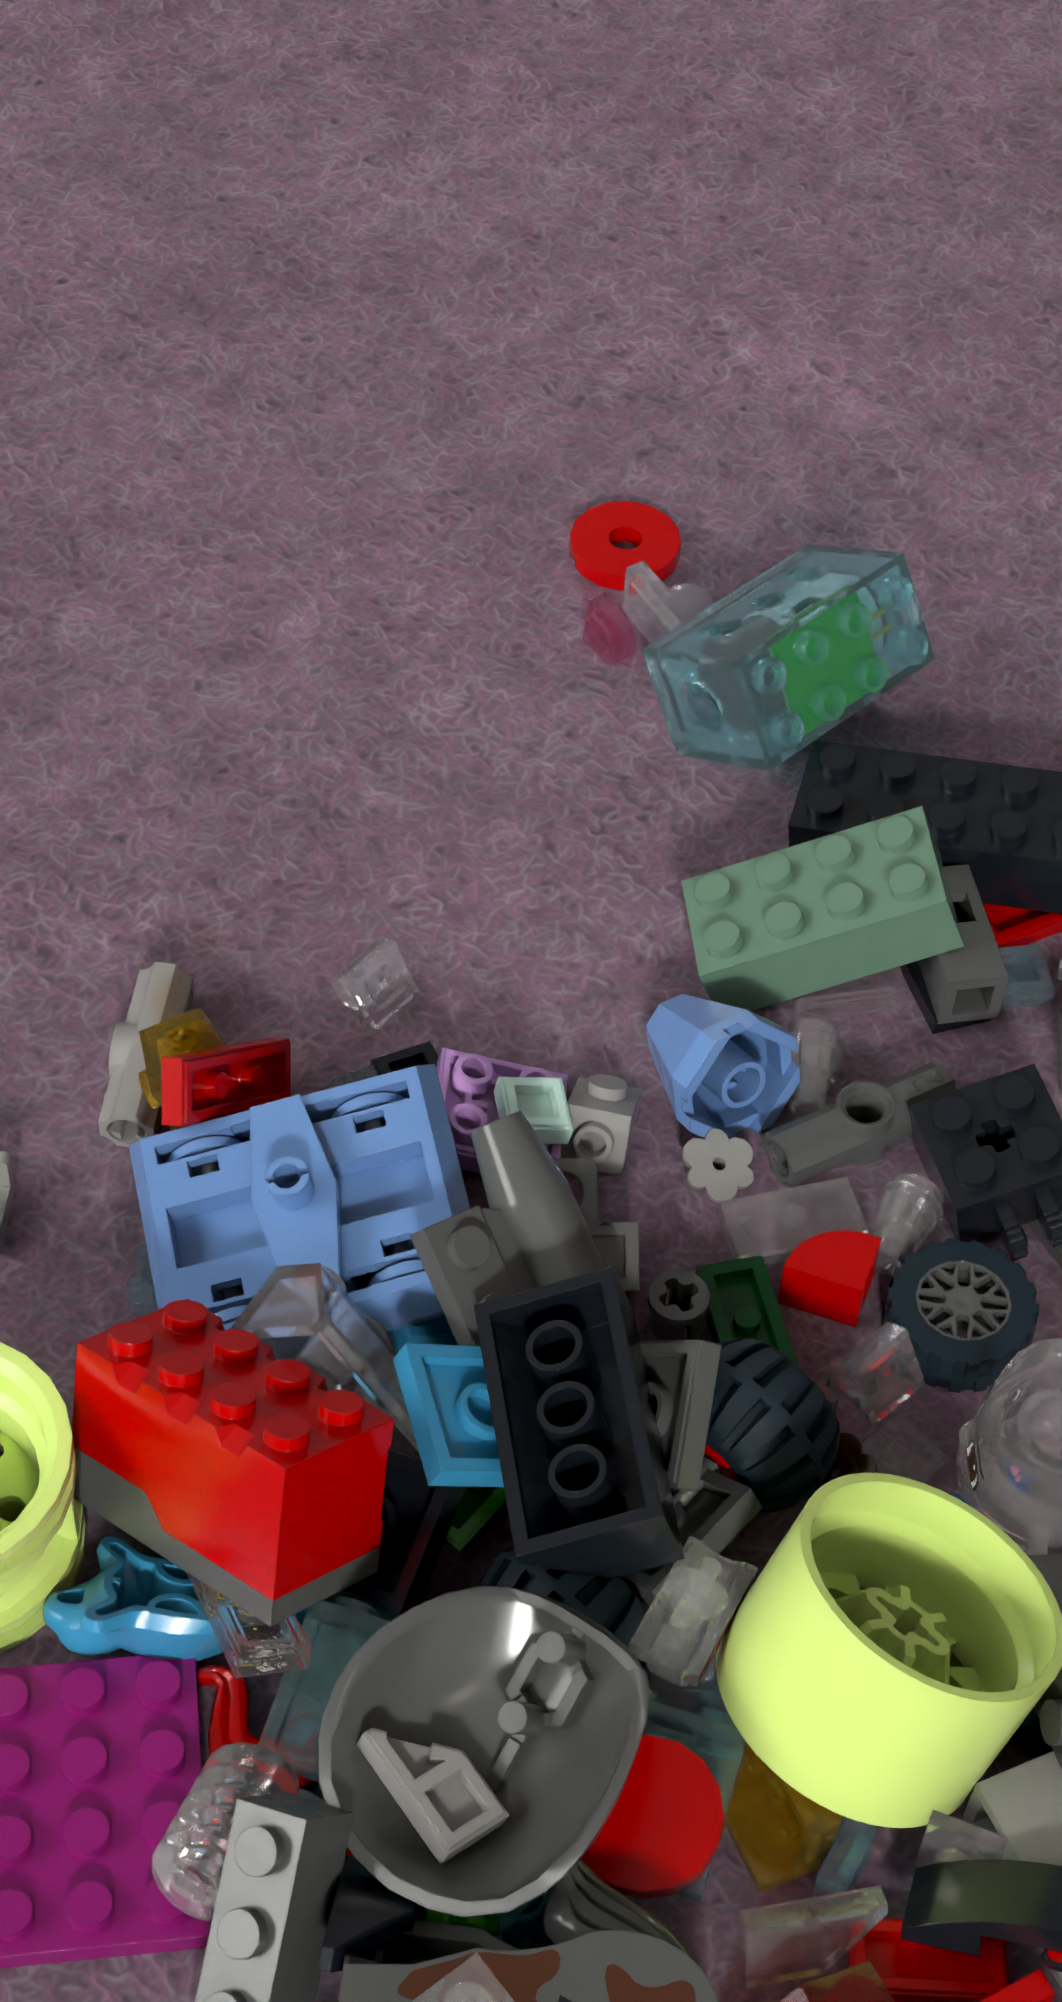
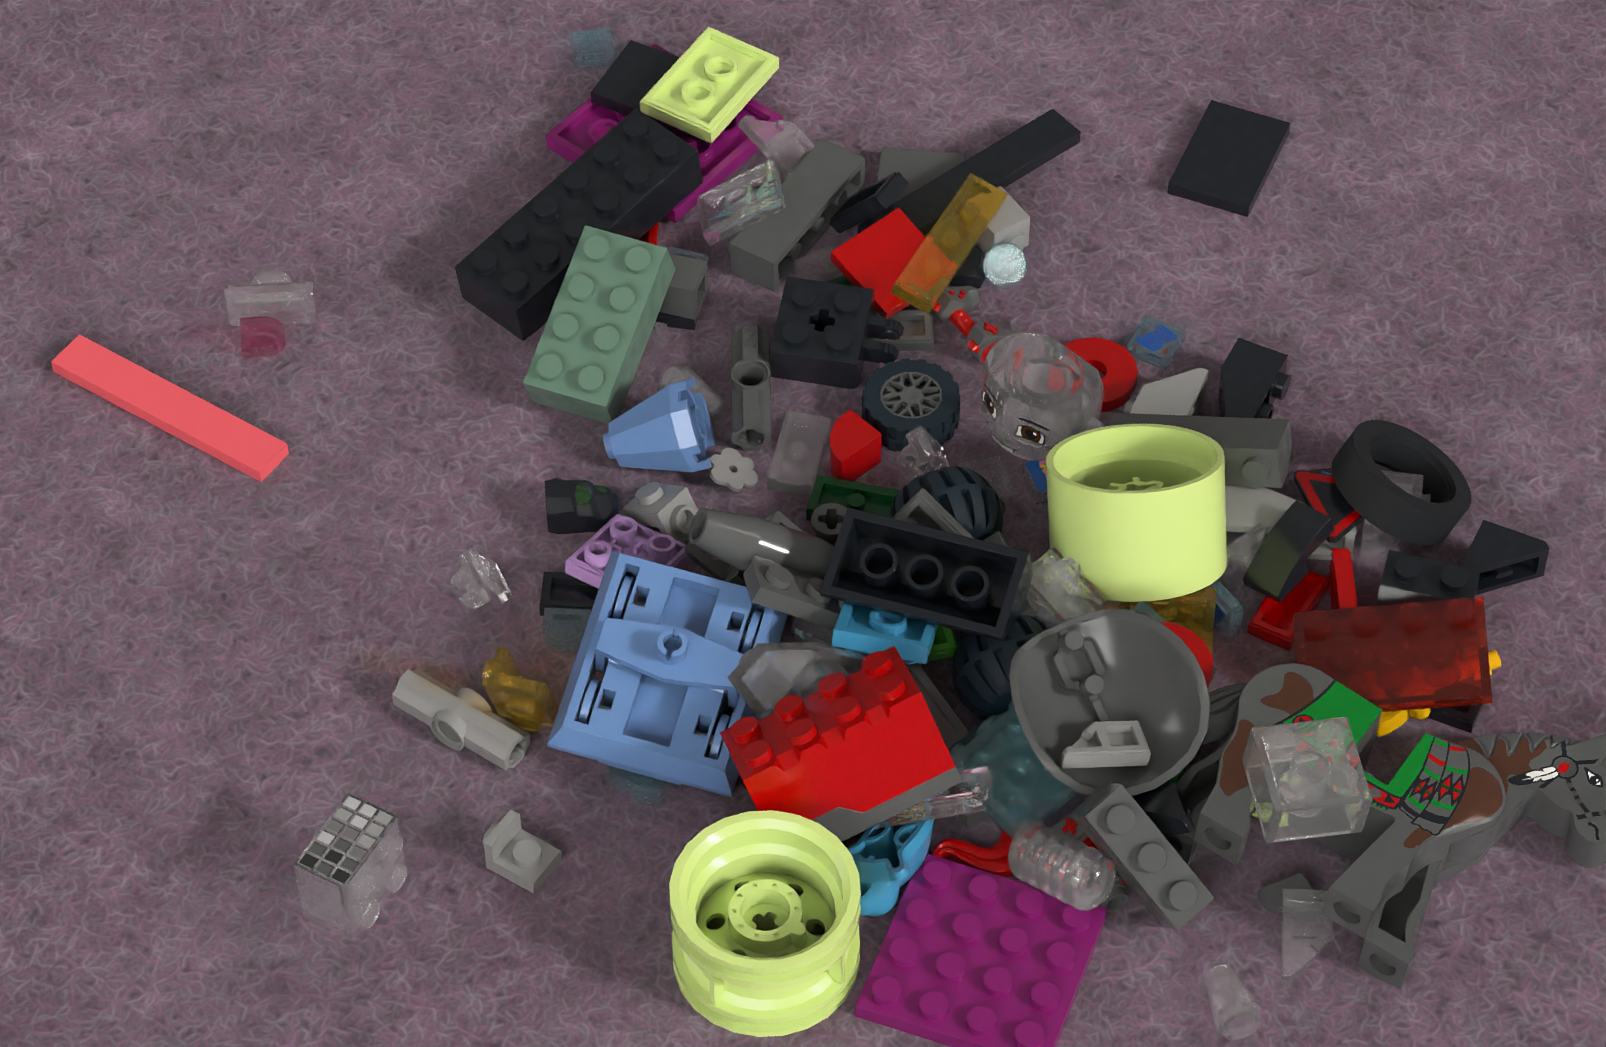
camera: 60 degrees left, 0 degrees up
red tile [162,1037,291,1127] -> none
light aqua tile [493,1077,573,1144] -> none
red tile [569,501,681,591] -> none
clear light blue piece [641,544,935,771] -> none
clear tile [738,1885,888,1989] -> none
clear cone [870,1173,944,1274] -> none
none -> coral tile [51,334,289,482]
none -> black rock [544,477,618,534]

